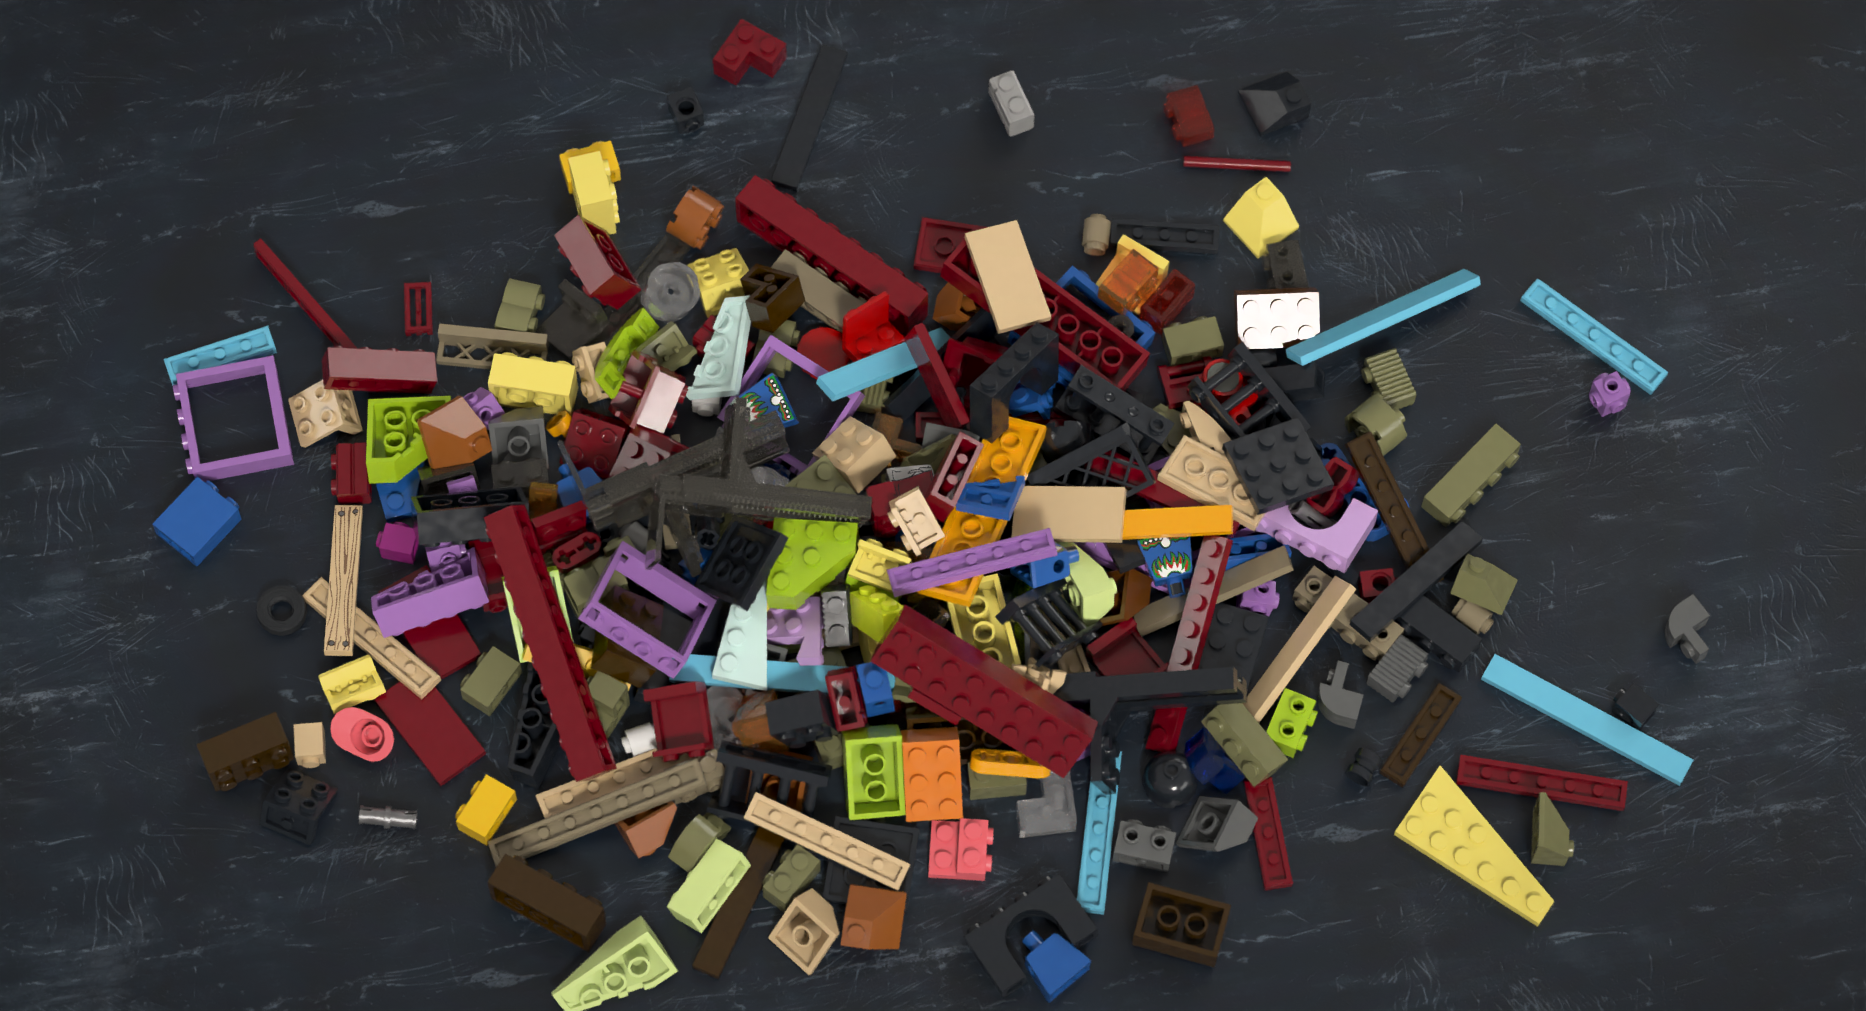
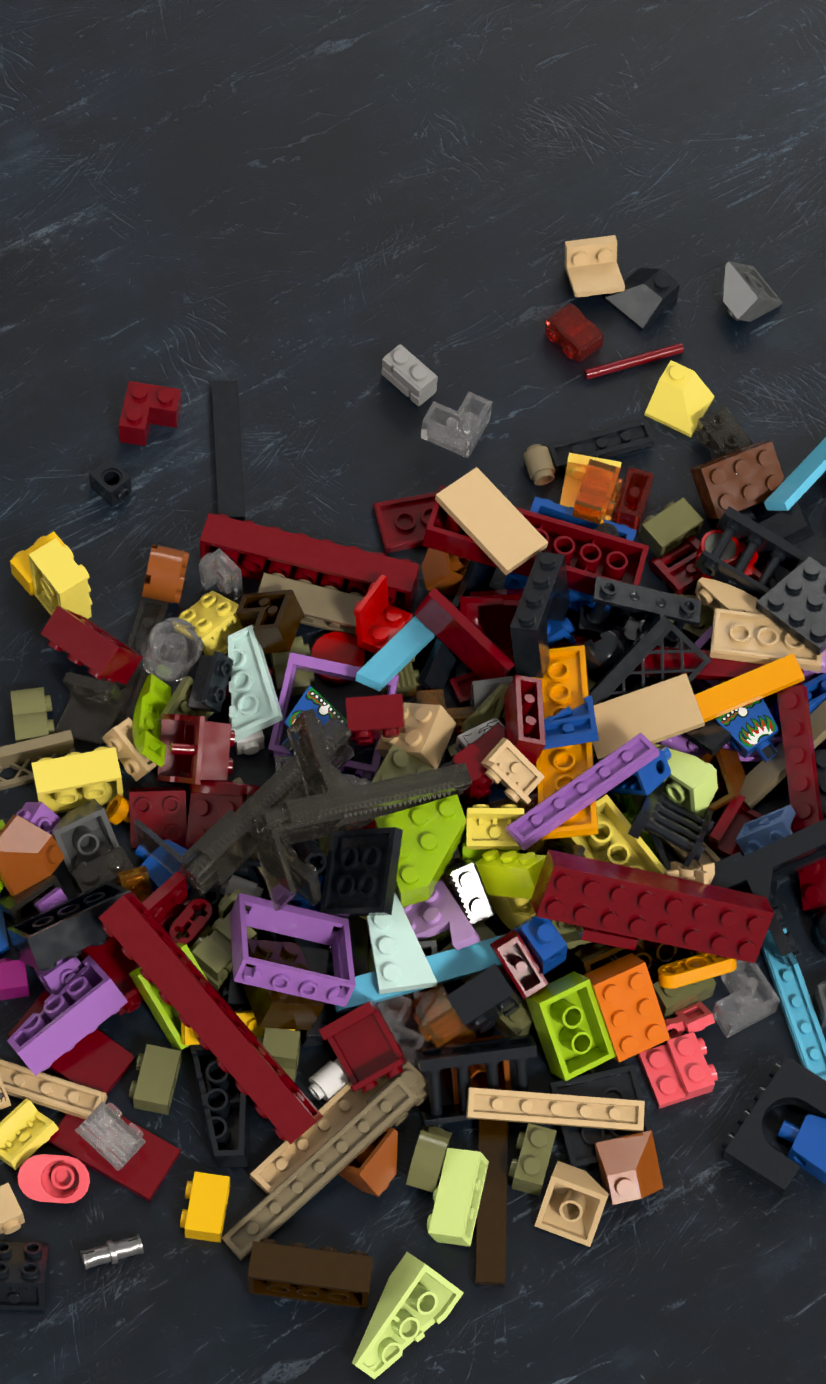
camera: 25 degrees left, 5 degrees down
none -> clear brick [75,1101,146,1171]
none -> black bracket [187,651,234,713]
none -> clear bracket [199,548,243,600]
none -> dark red brick [346,694,406,745]
none -> clear brick [421,392,493,458]
none -> tan bracket [565,235,625,297]
none -> coral plate [664,1001,715,1039]
none -> dark grey slope [723,261,783,322]
none -> medium blue bracket [735,805,796,855]

